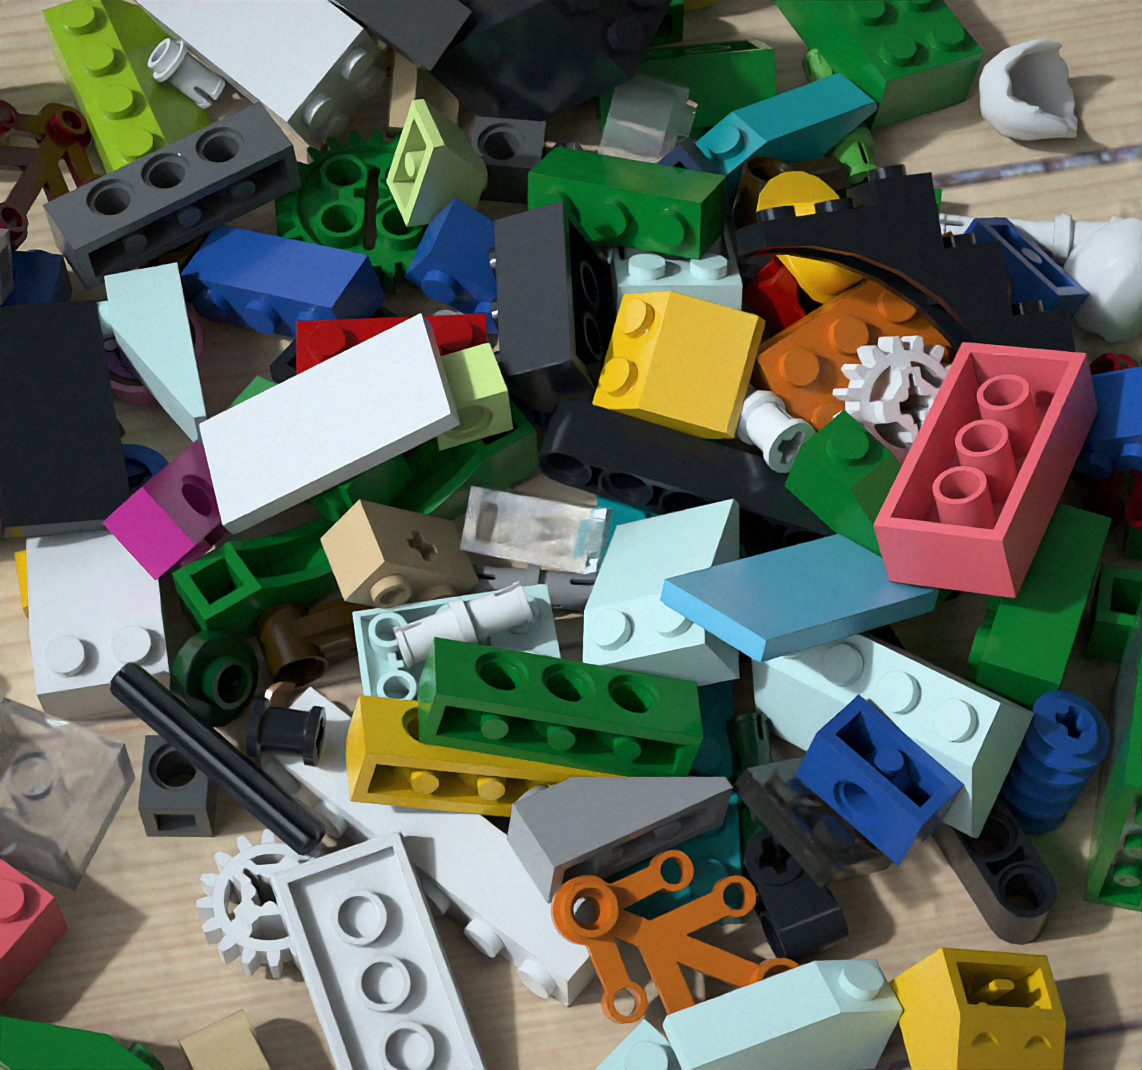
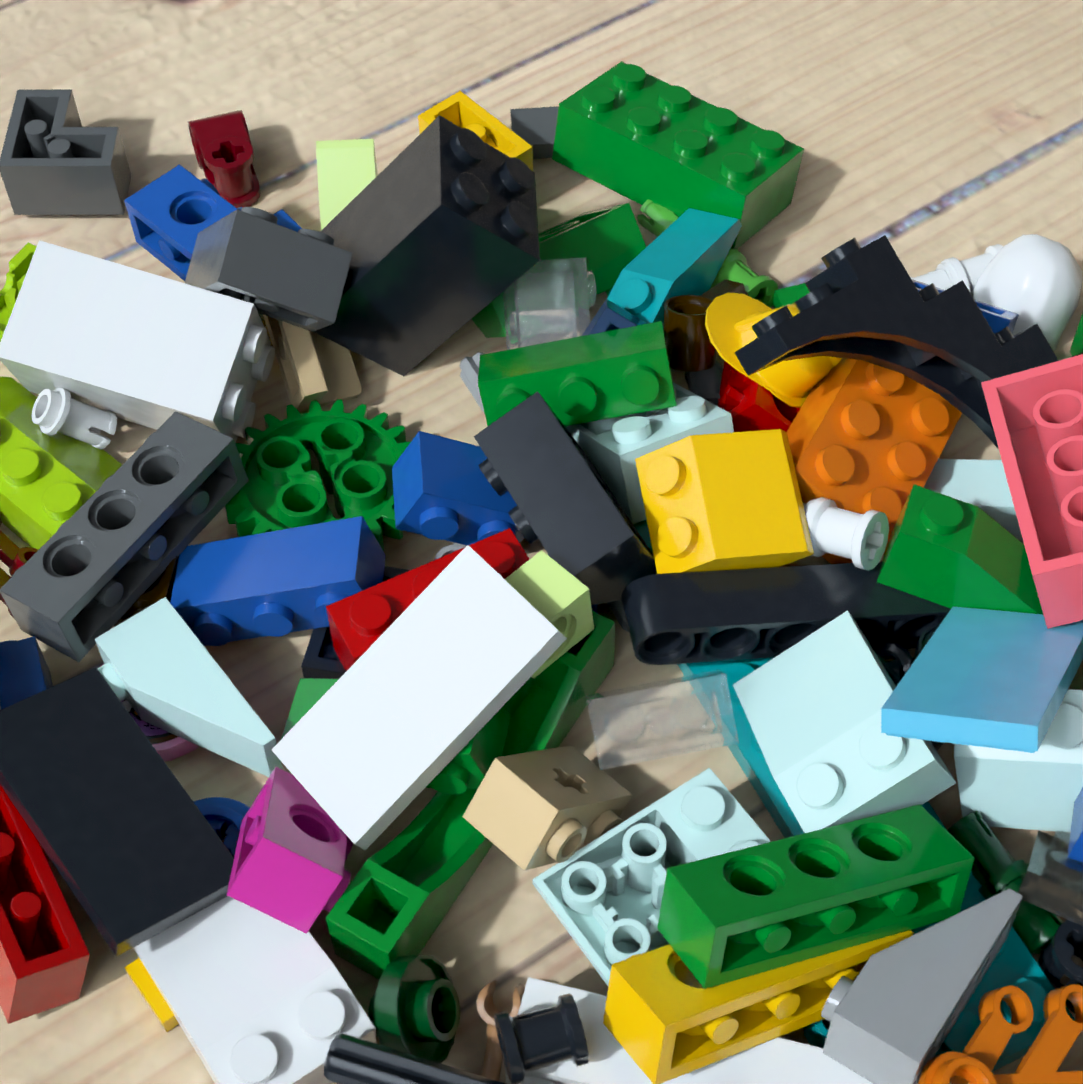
camera: 25 degrees left, 5 degrees down
dark brown piece [253,598,377,688] -> none
yellowish green slope [386,99,488,227] -> none
white pin [393,581,534,668] -> none
light grey pin [467,563,599,611] -> none
dark grey brick [469,116,547,204] -> none
white gear [833,336,952,467] -> none
white hair [979,39,1078,141] -> none

